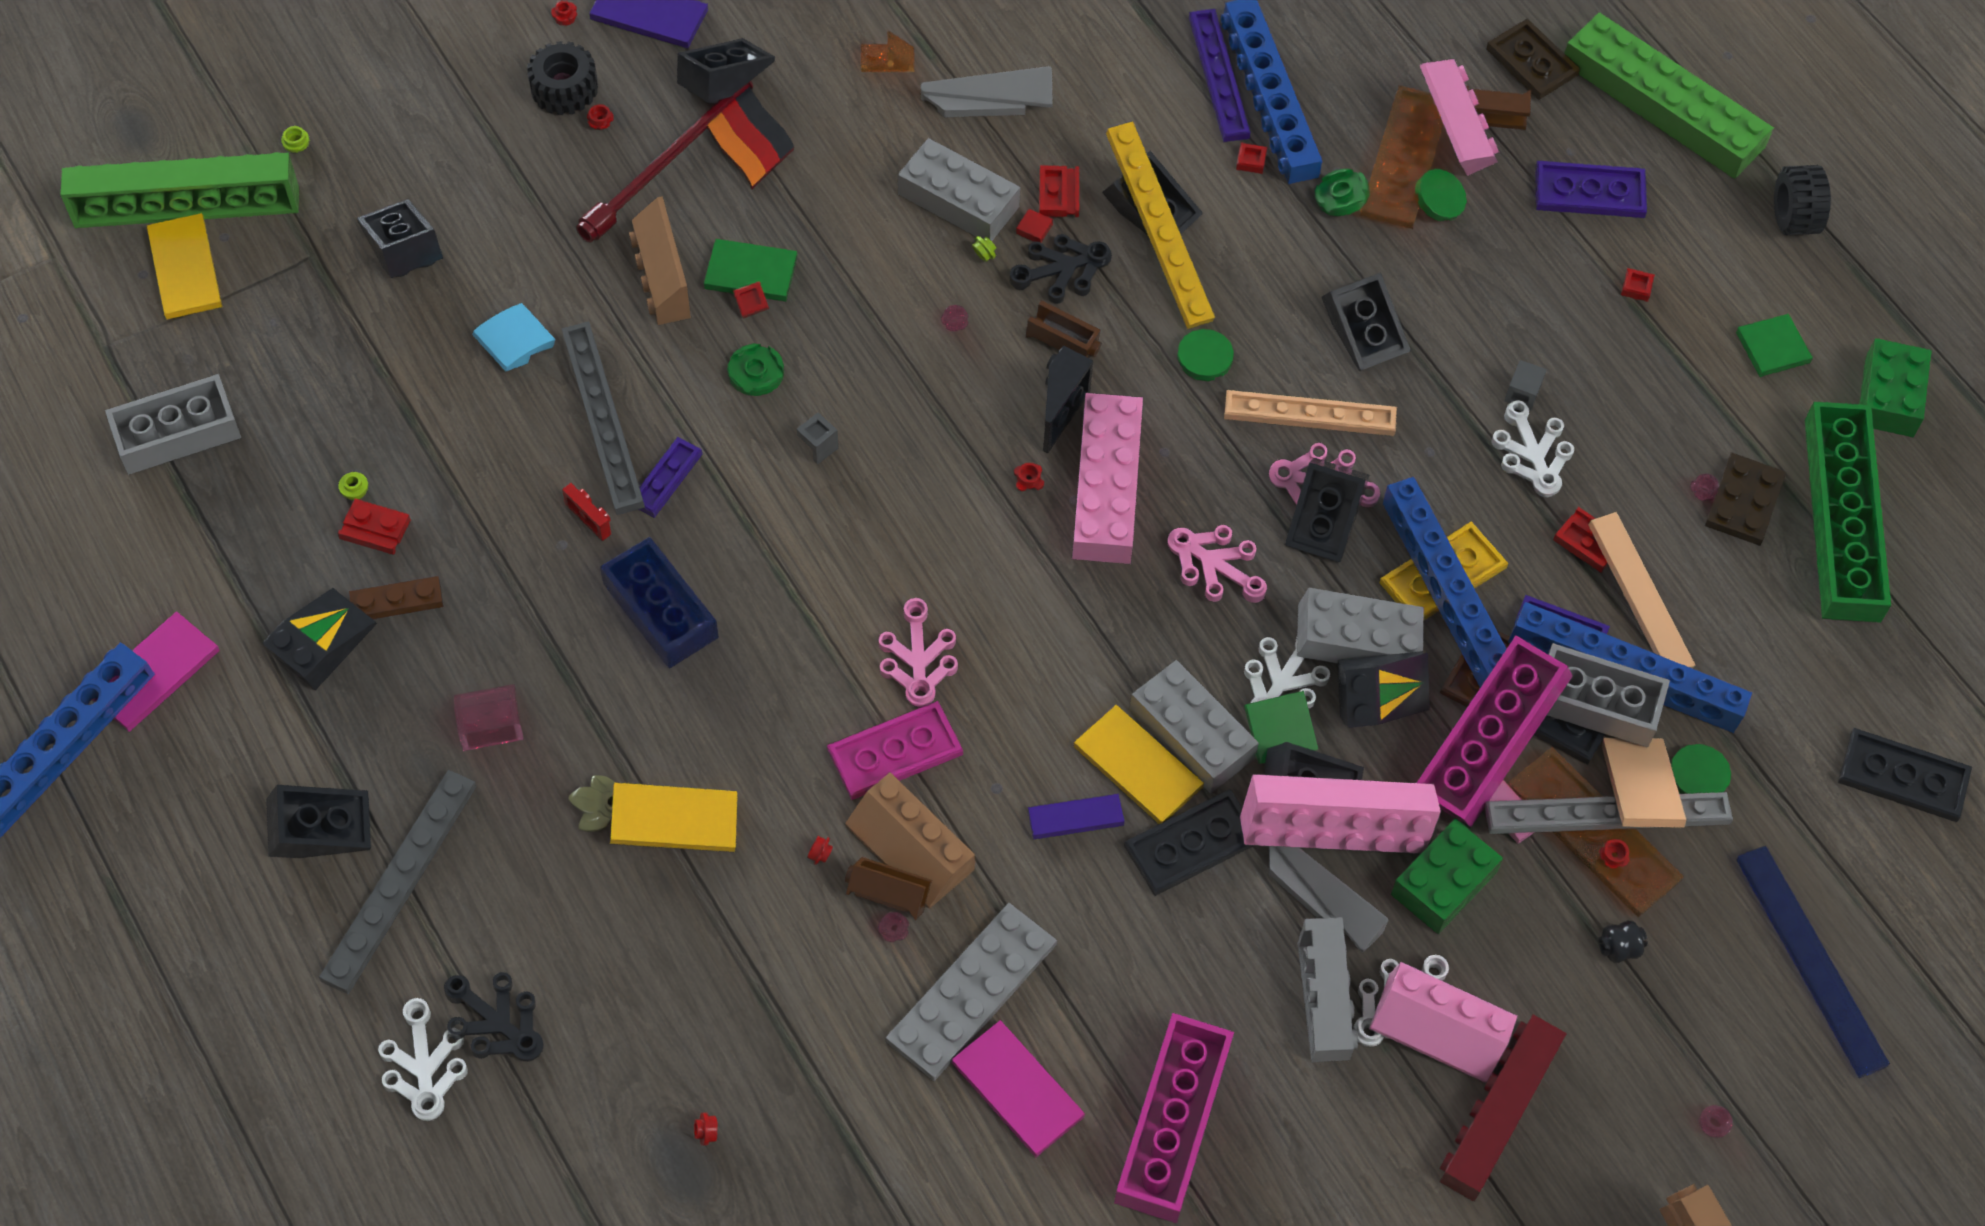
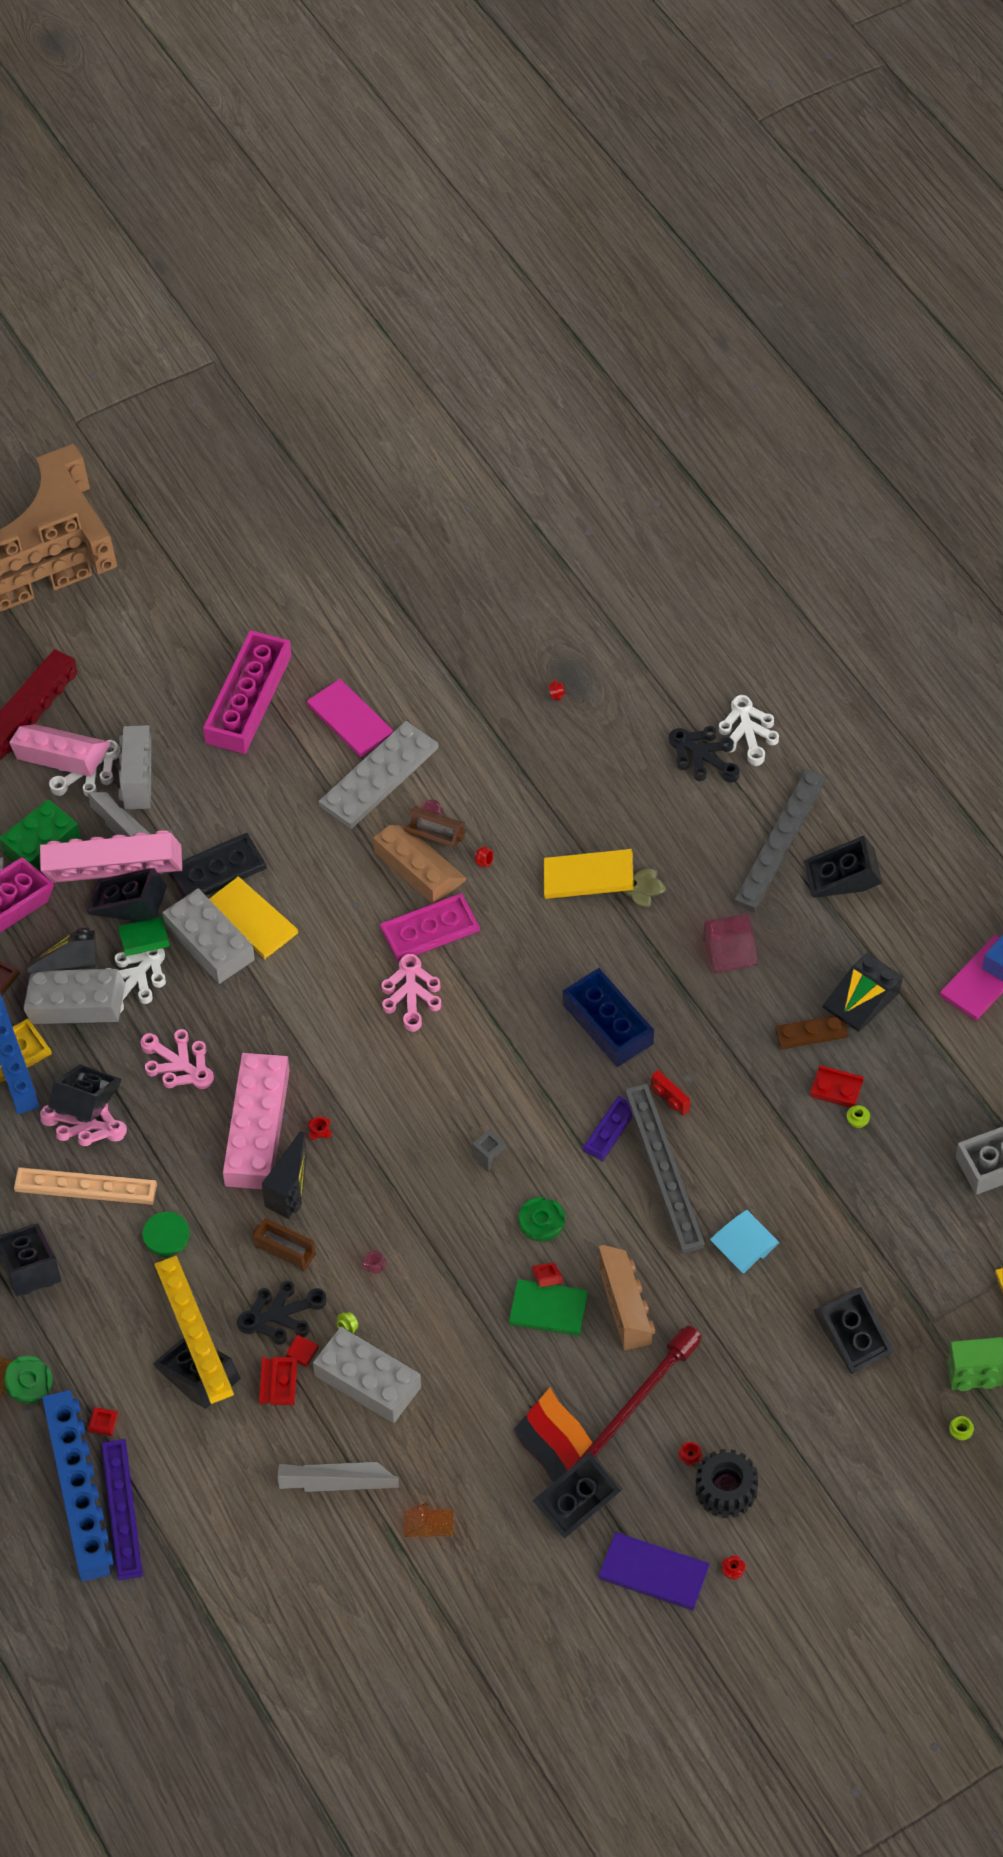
camera: 175 degrees left, 5 degrees down
dark purple tile [1028,794,1124,840] -> none

